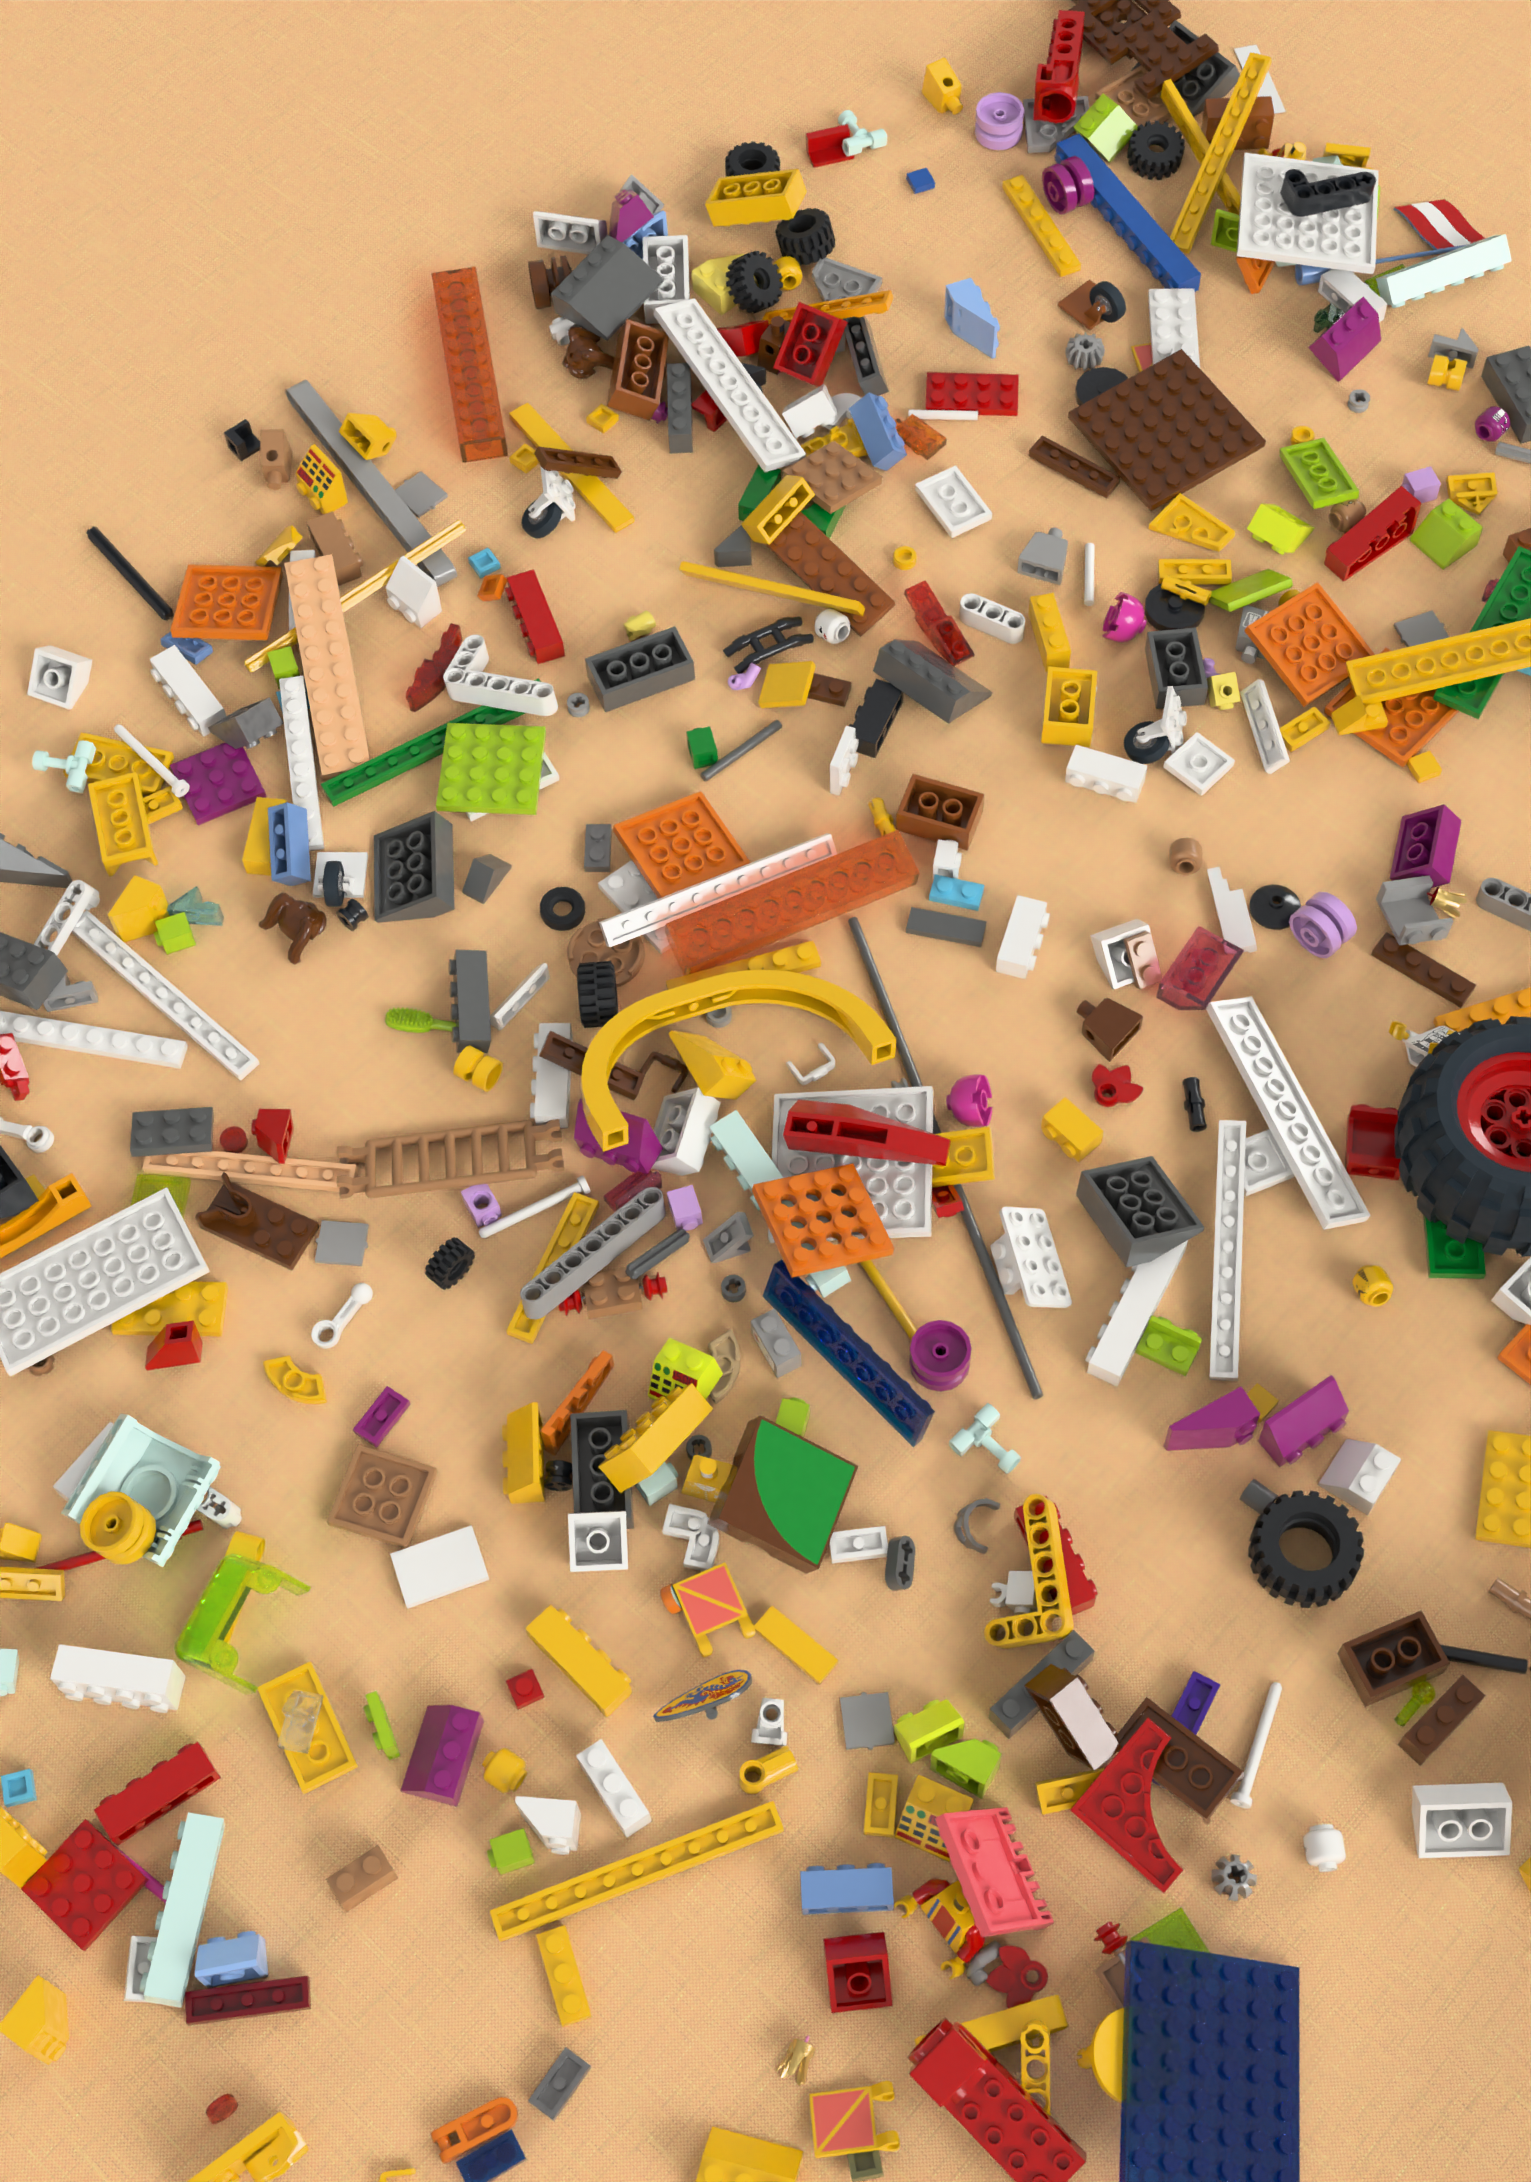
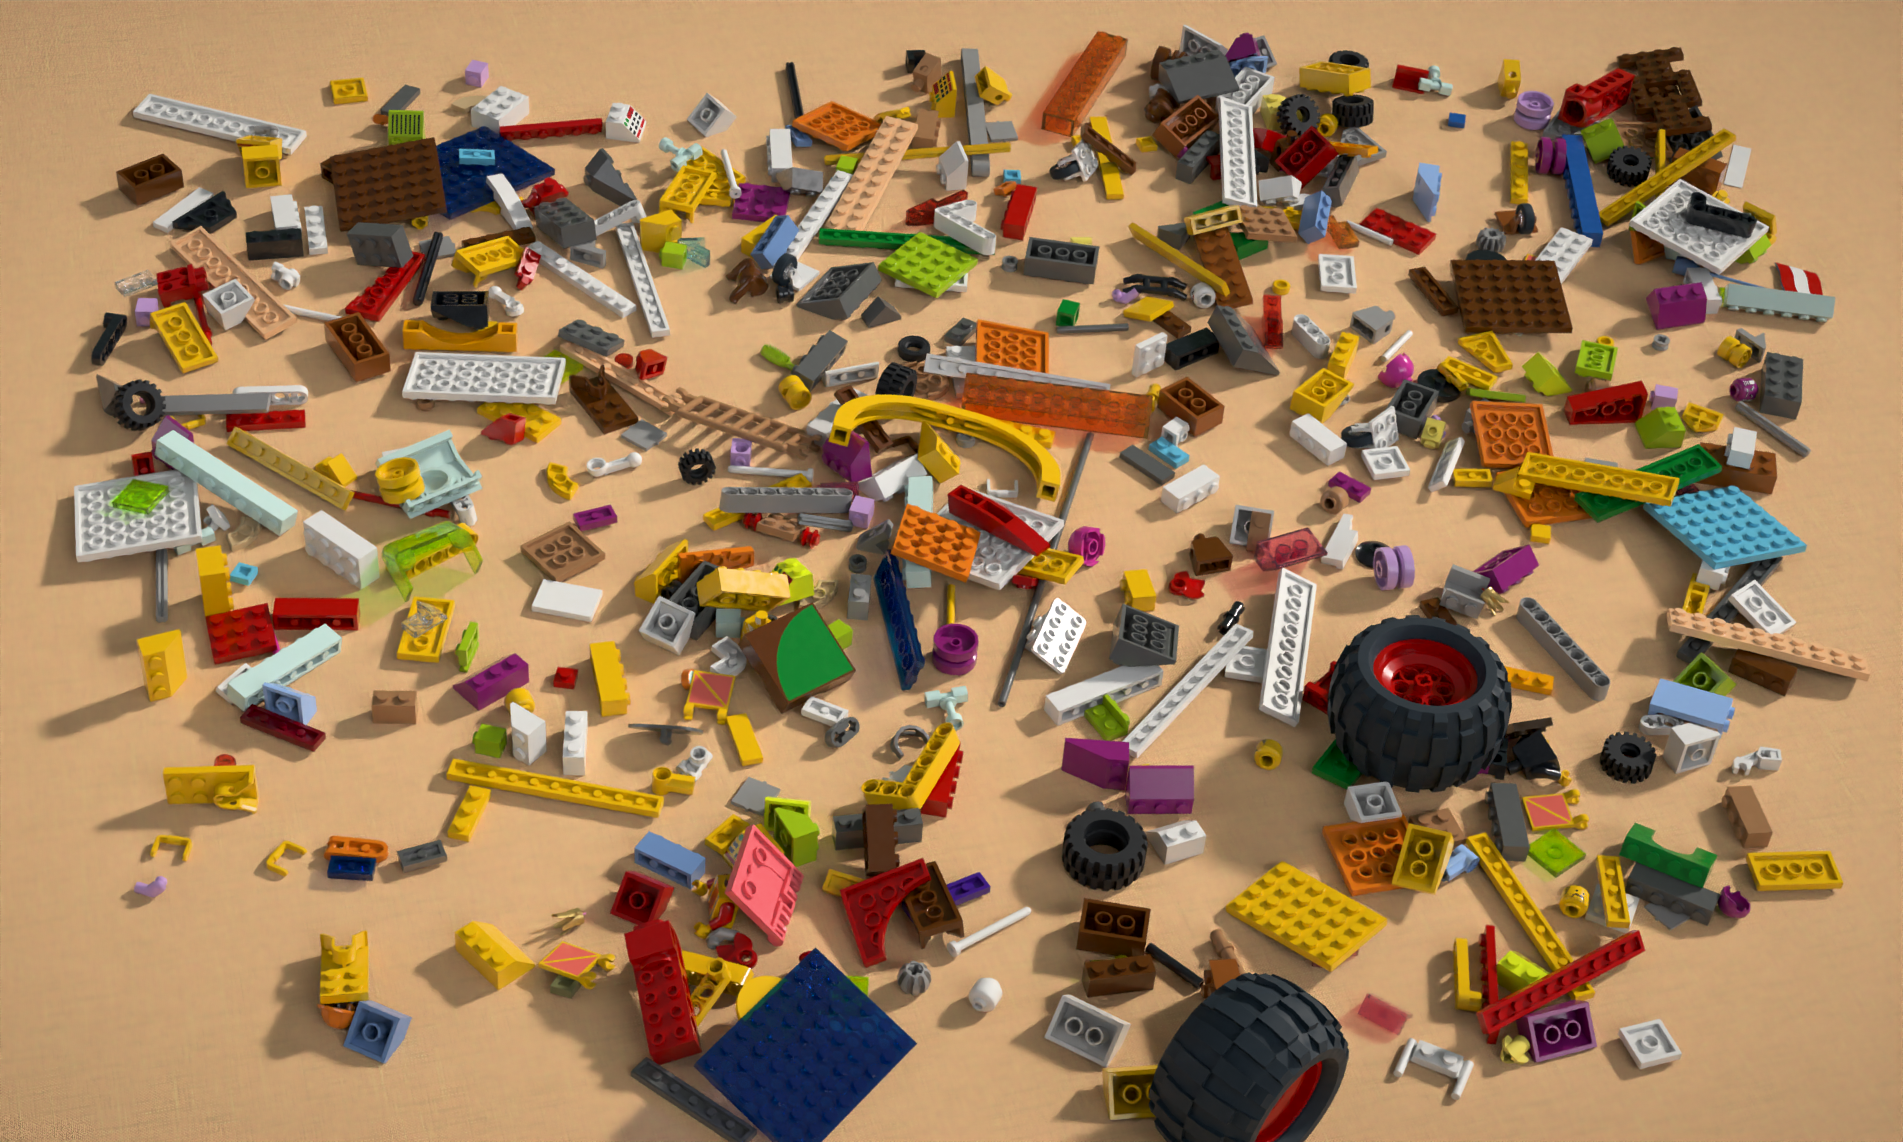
camera: 25 degrees right, 20 degrees down
none -> magenta plate [1328,471,1371,503]

